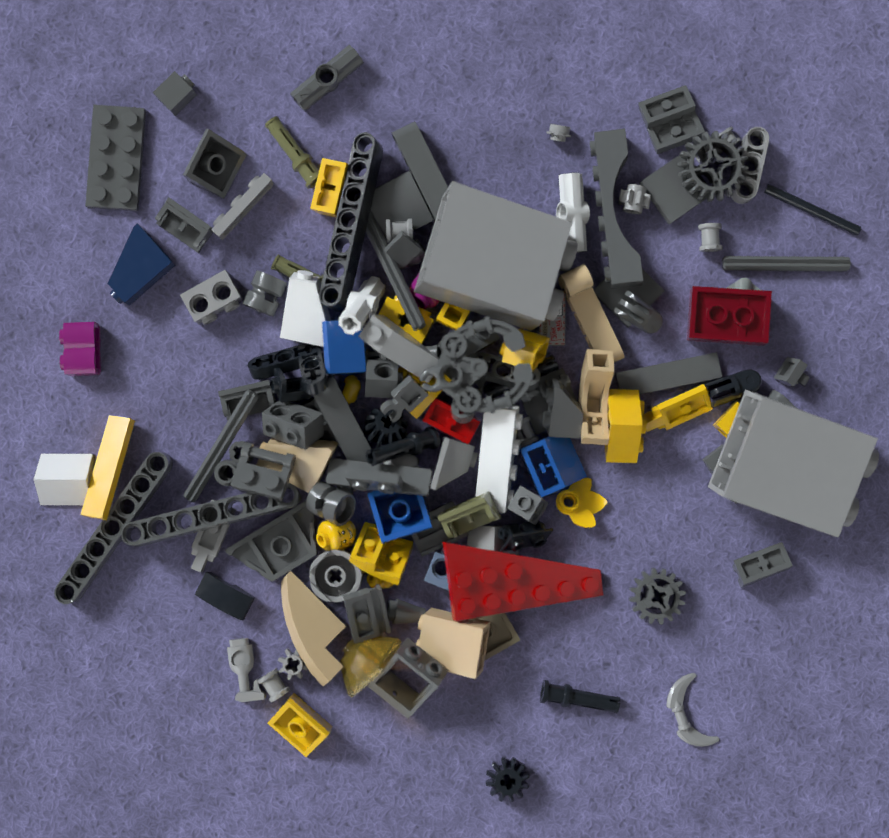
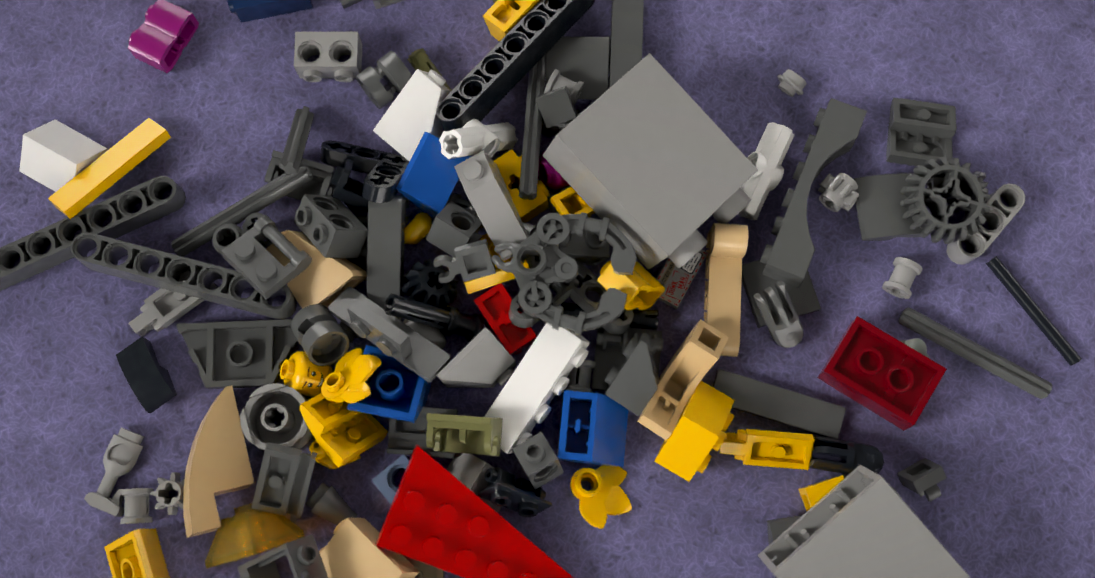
camera: 30 degrees right, 10 degrees down
none -> dark grey axle [280,106,314,175]
none -> yellow plate [321,348,382,403]

